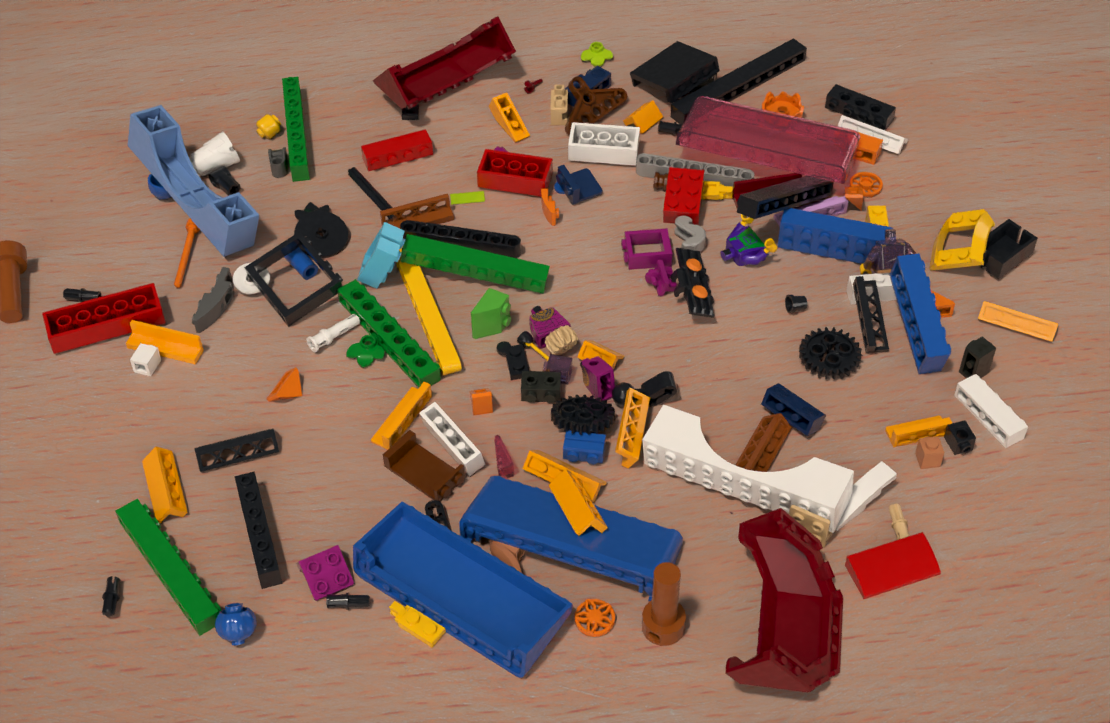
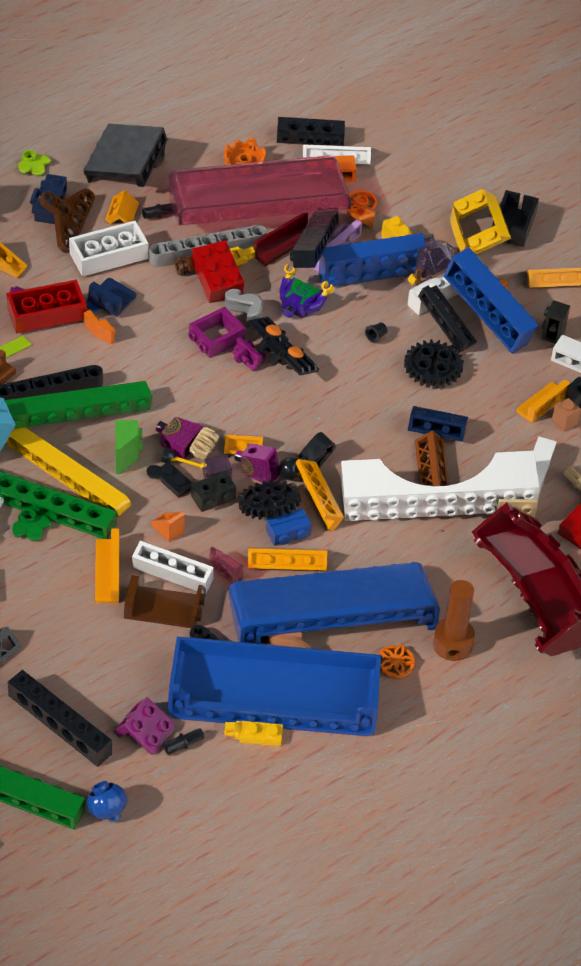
camera: 35 degrees left, 0 degrees up
light orange panel [549,469,608,536] -> none
tan hips [551,85,568,125] -> none
black brick [670,38,807,125] -> none

